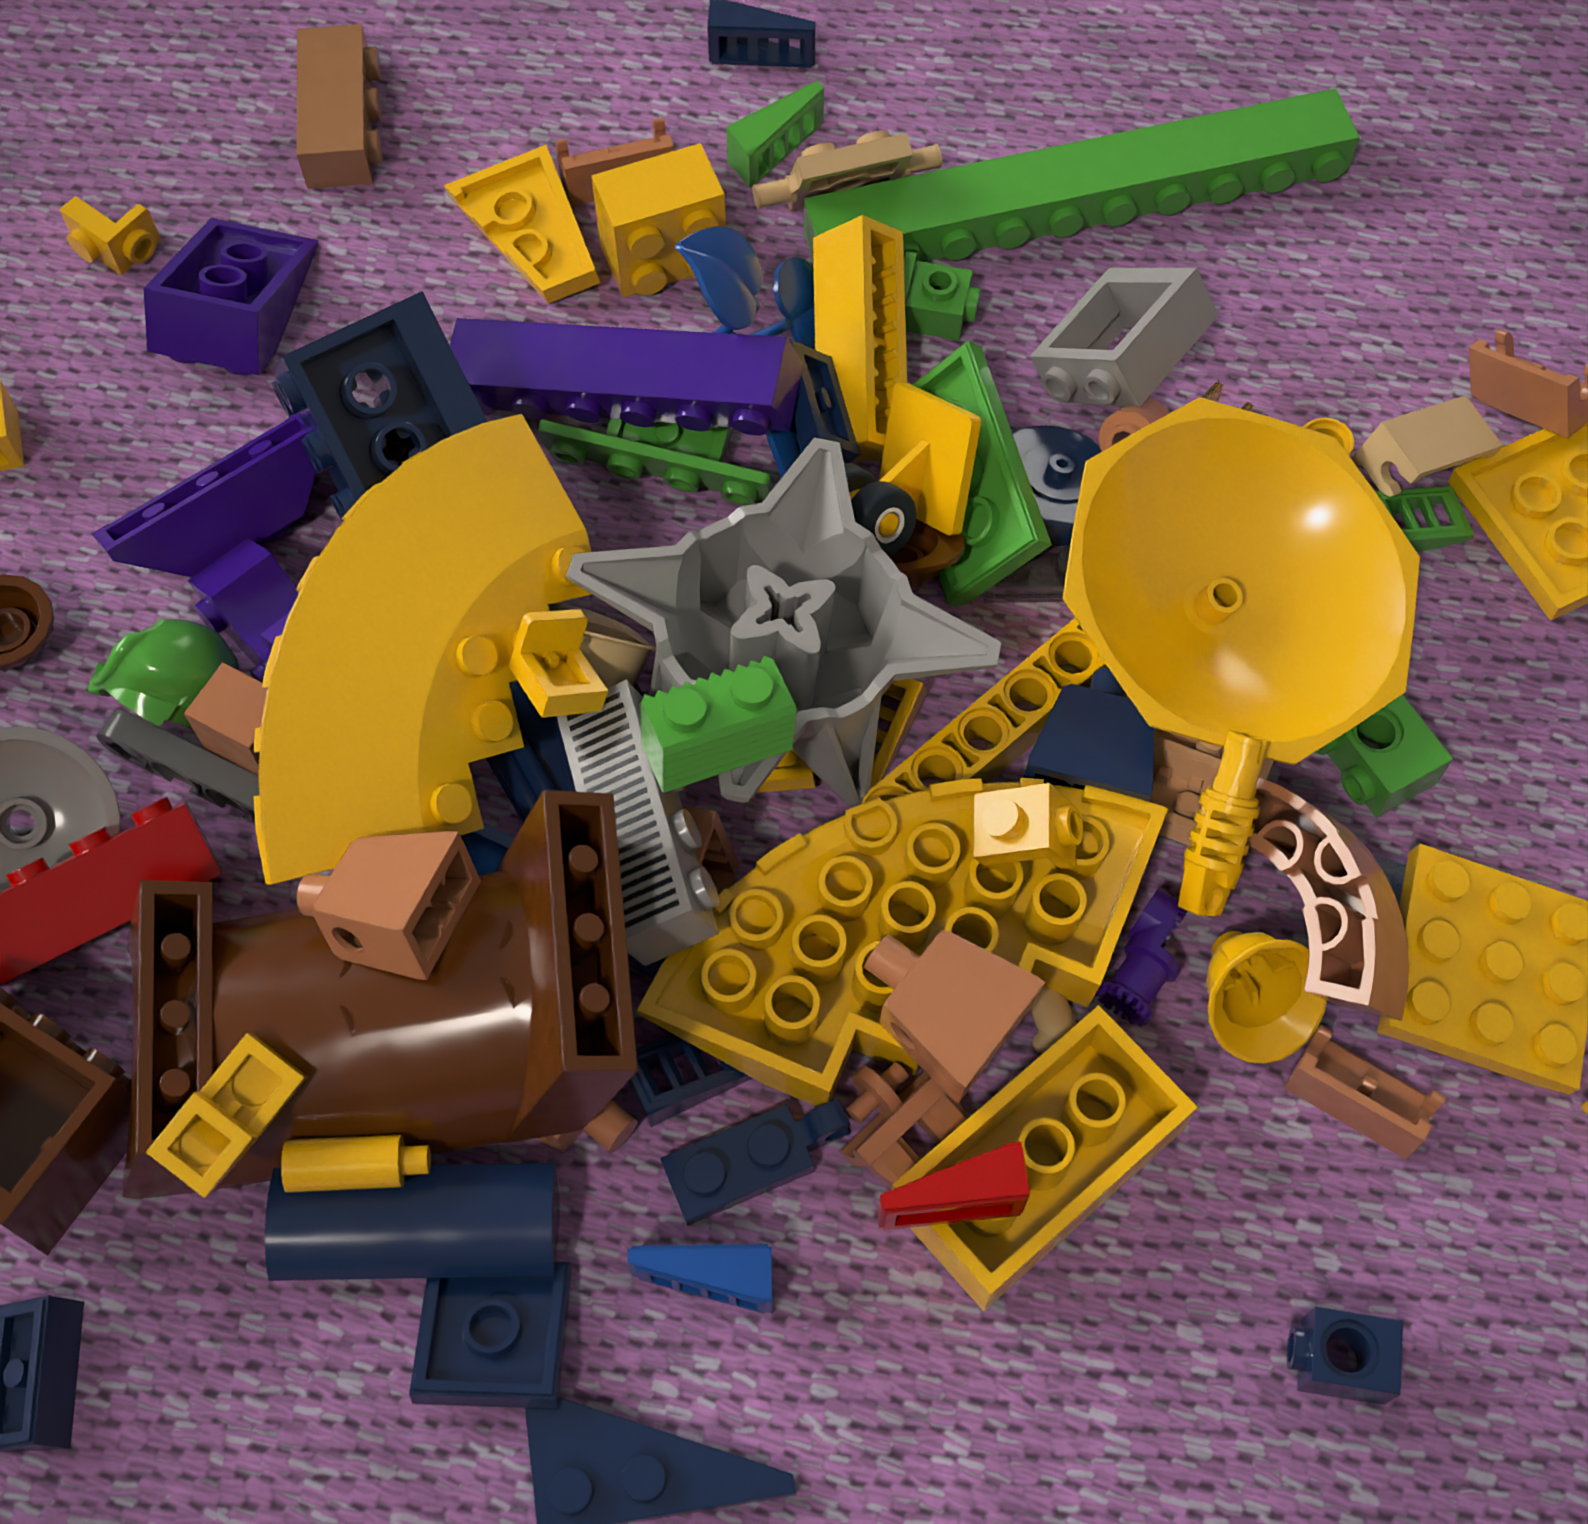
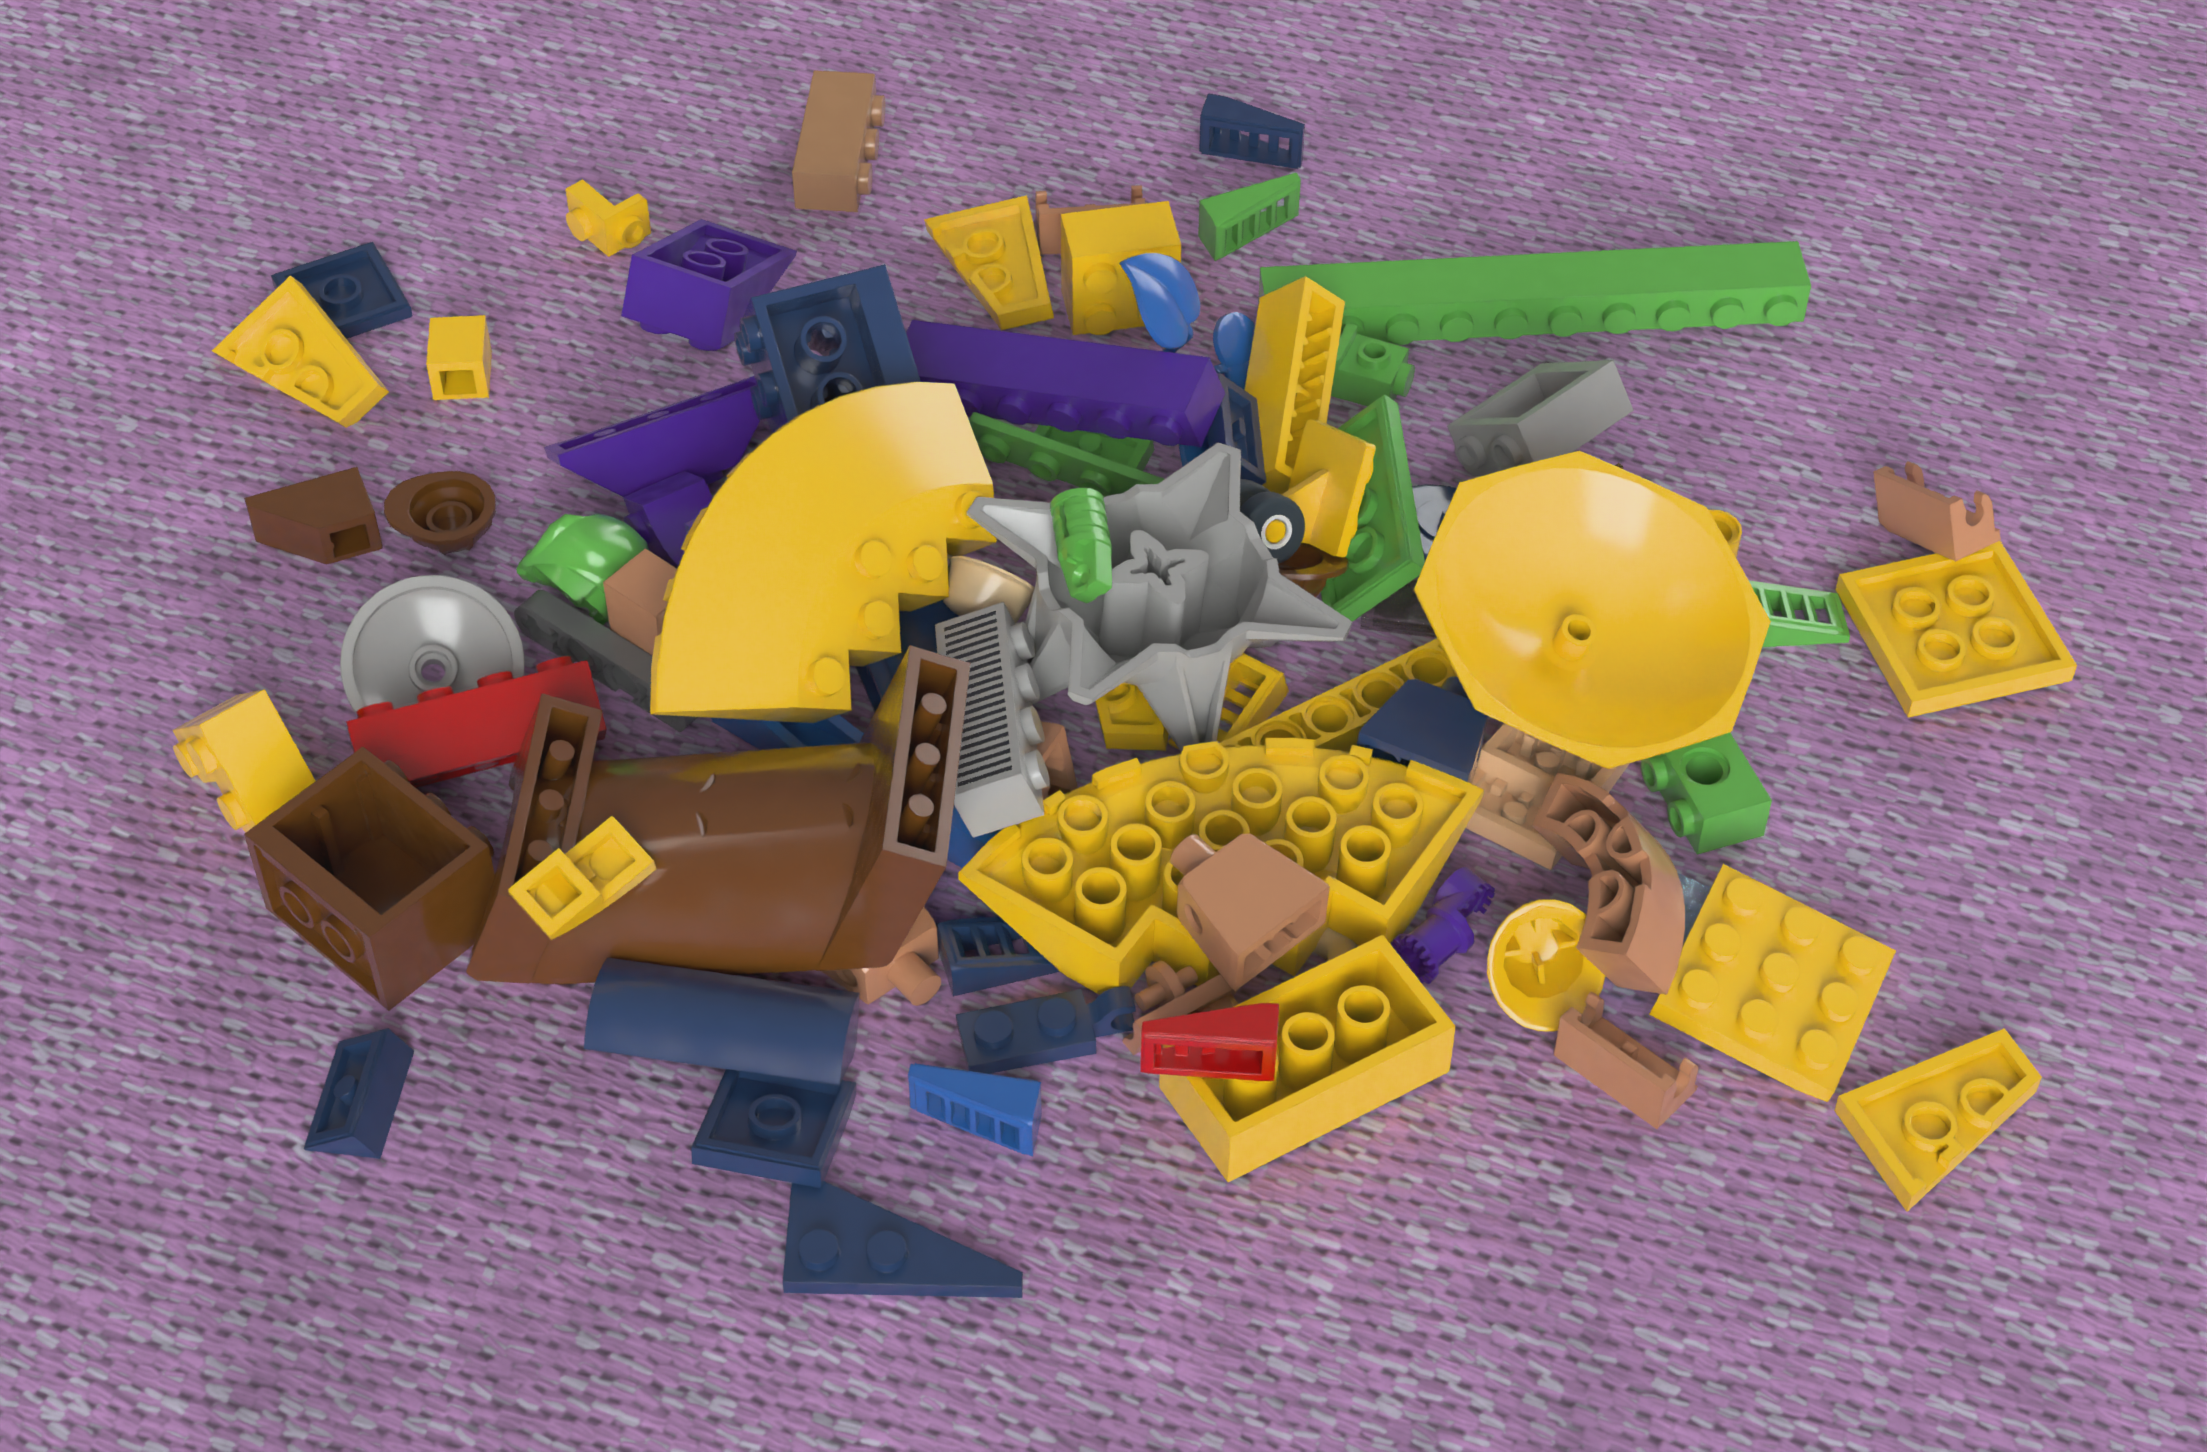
camera: 10 degrees right, 15 degrees down
yellow cylinder [281,1134,431,1192] -> none
nougat torso [297,831,481,980] -> none
yellow bracket [508,609,608,718] -> none
bright green brick [641,656,797,793] -> none
tan plate [752,130,942,211] -> none
yellow bracket [973,783,1083,869] -> none
yellow hinge [1178,730,1271,916] -> none
dark blue brick [1286,1306,1403,1405] -> none
tan hinge [1351,395,1503,497] -> none
none -> bright green hinge [1050,488,1112,604]

